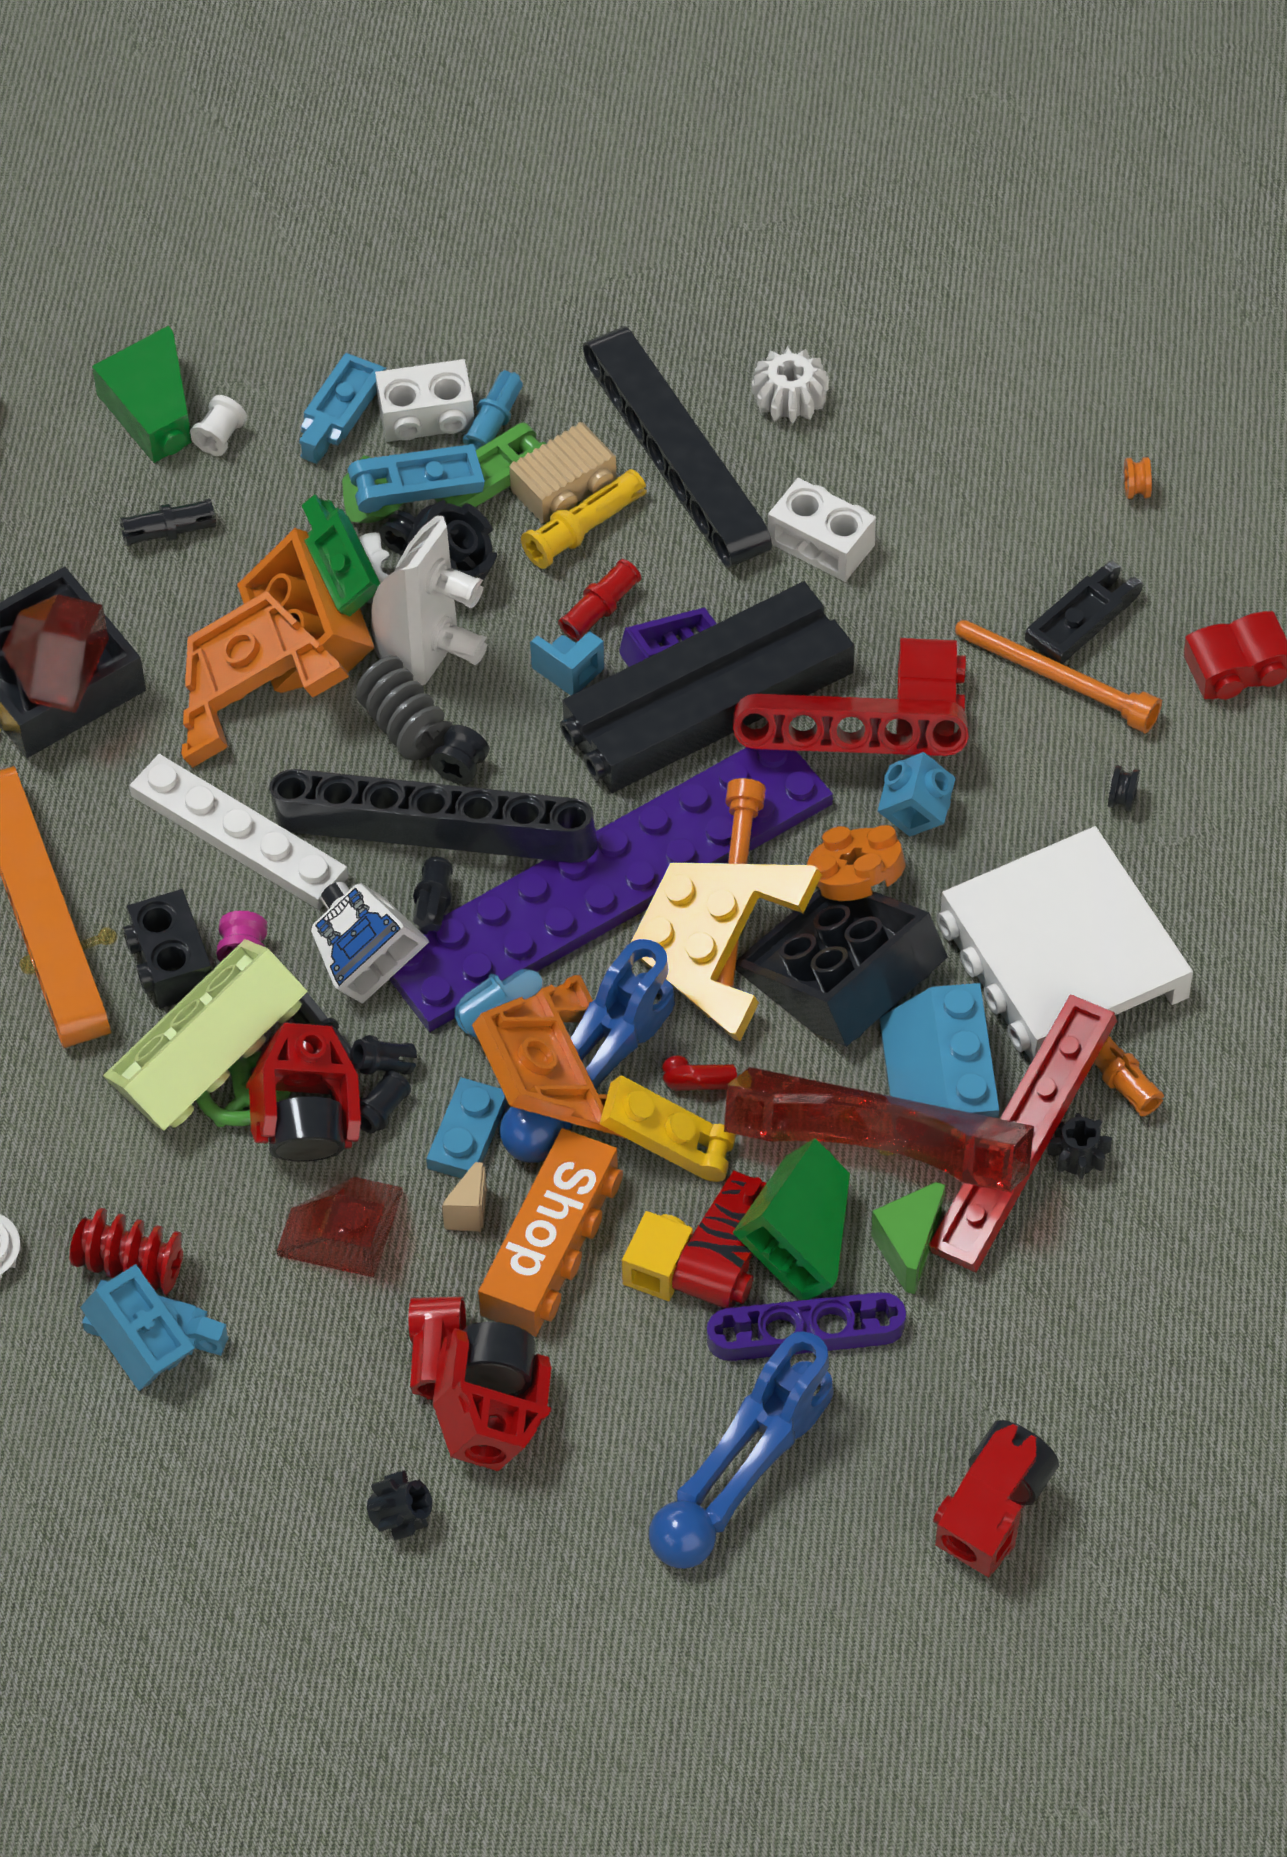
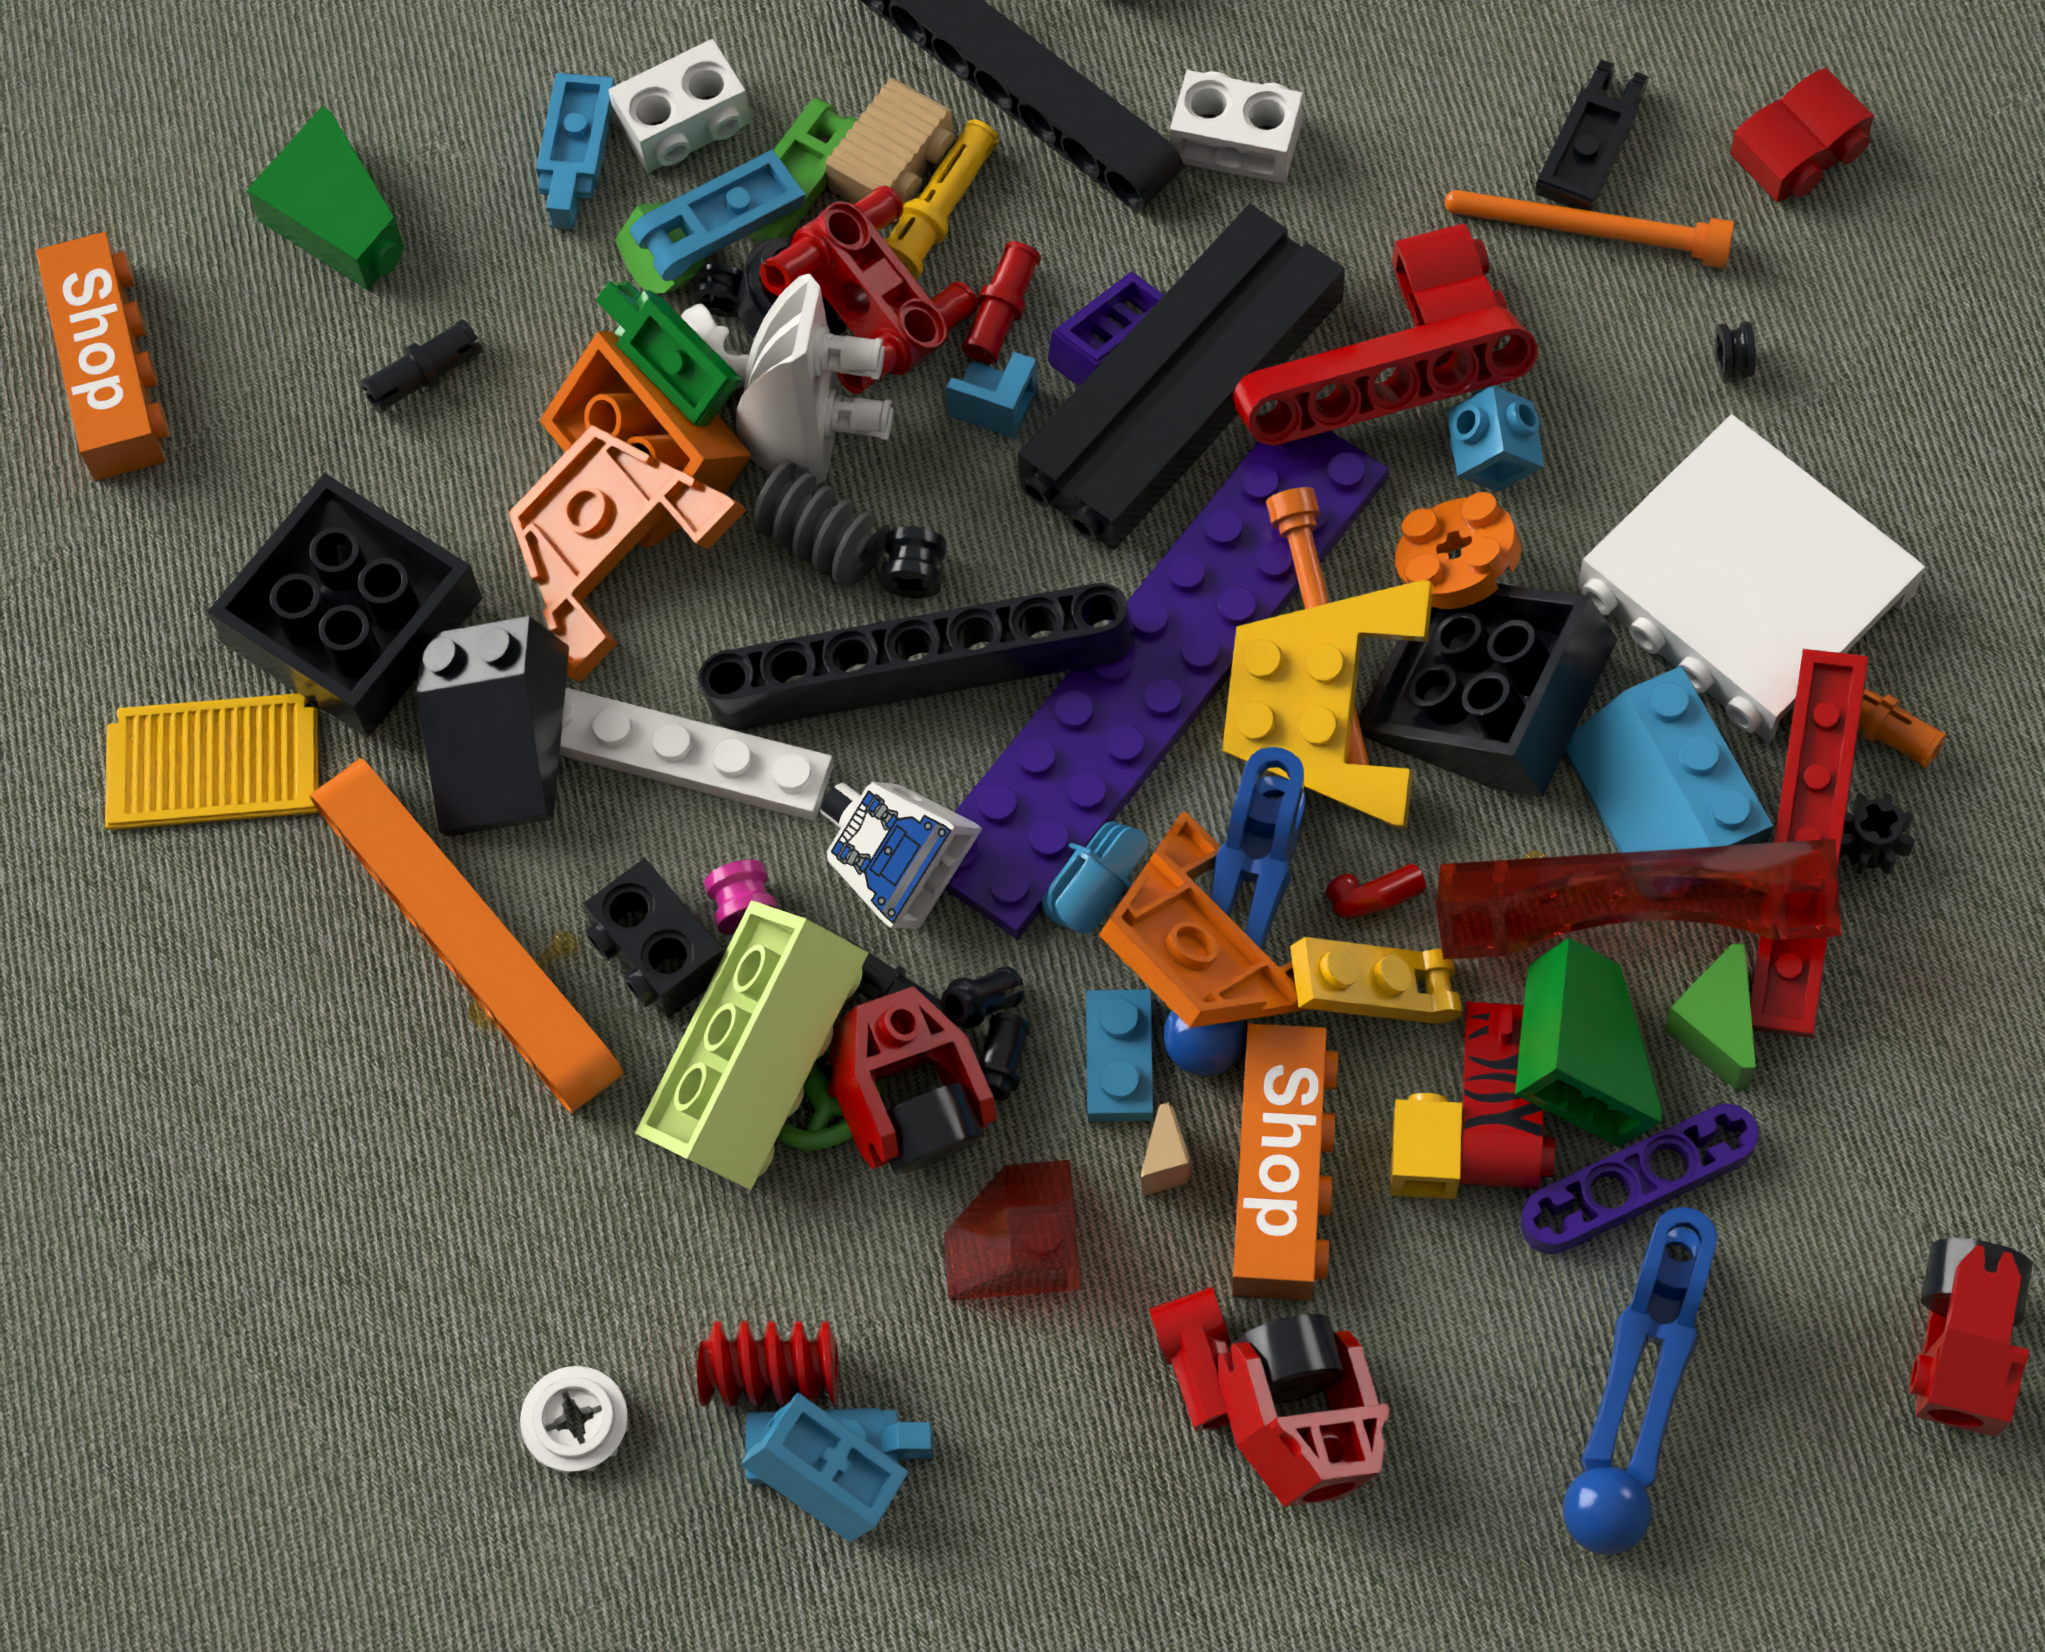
camera: 15 degrees left, 10 degrees up
clear red slope [2,594,109,713] -> none
white bush [190,395,247,456] -> none
black gear [367,1470,432,1540] -> none
black axle [413,856,453,935] -> none
dark azure axle [463,370,523,450] -> none
none -> black slope [416,616,569,836]
none -> red piece [760,186,978,394]

